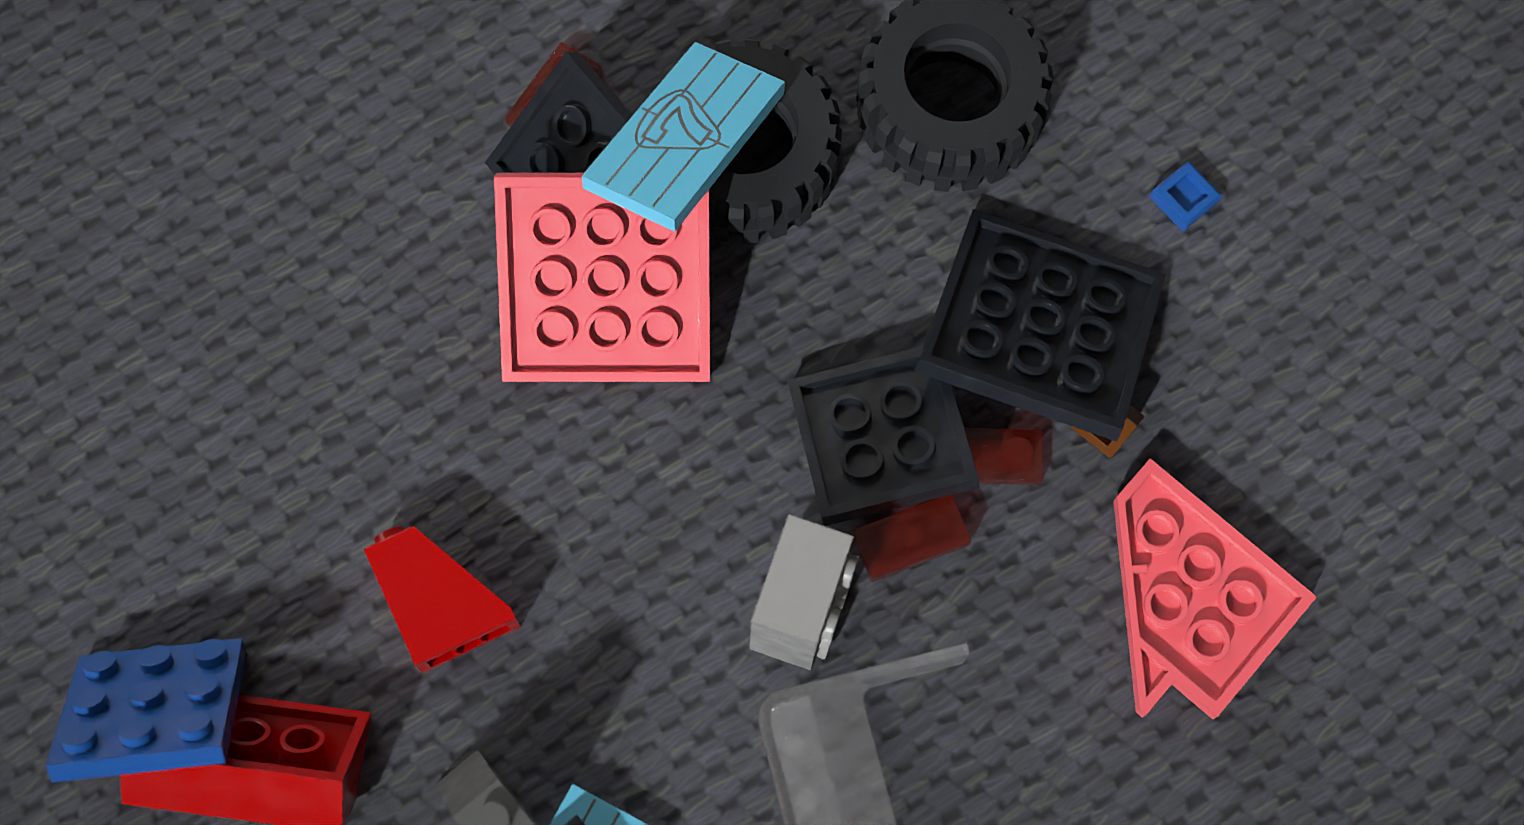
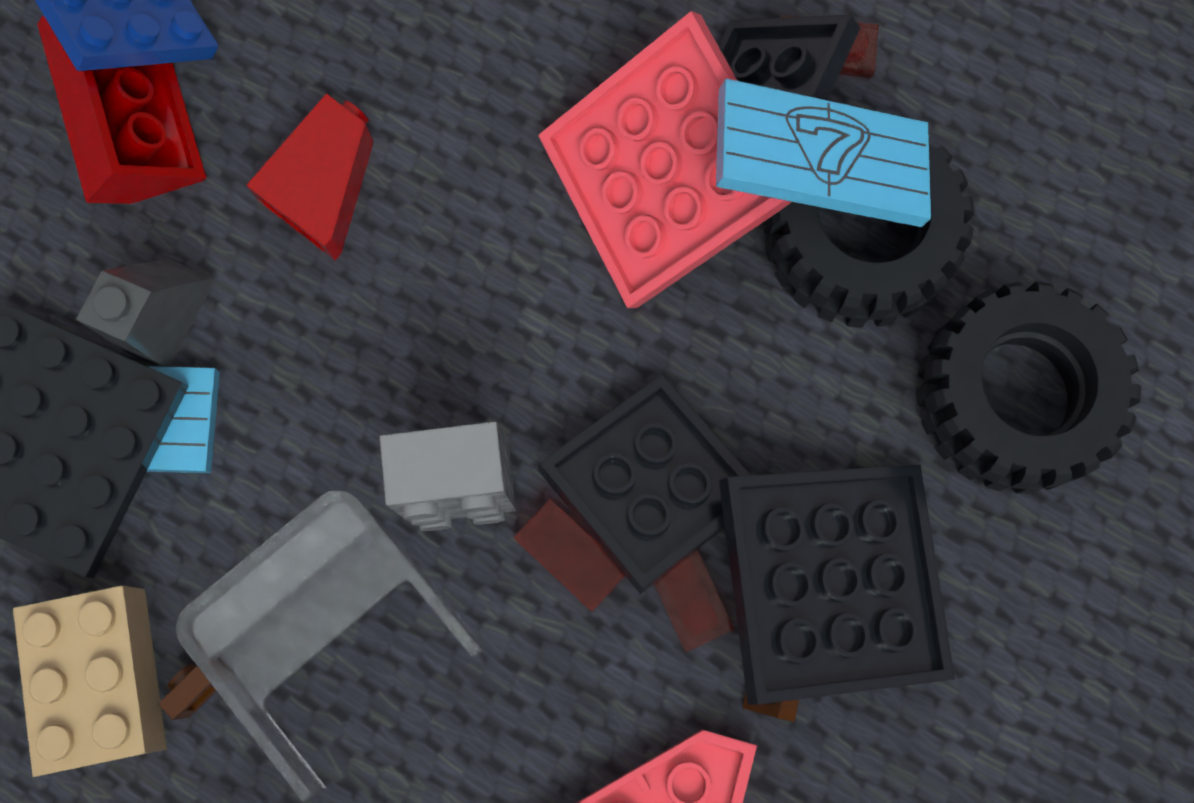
camera: 70 degrees right, 5 degrees up
blue tile [1149,161,1223,232] -> none

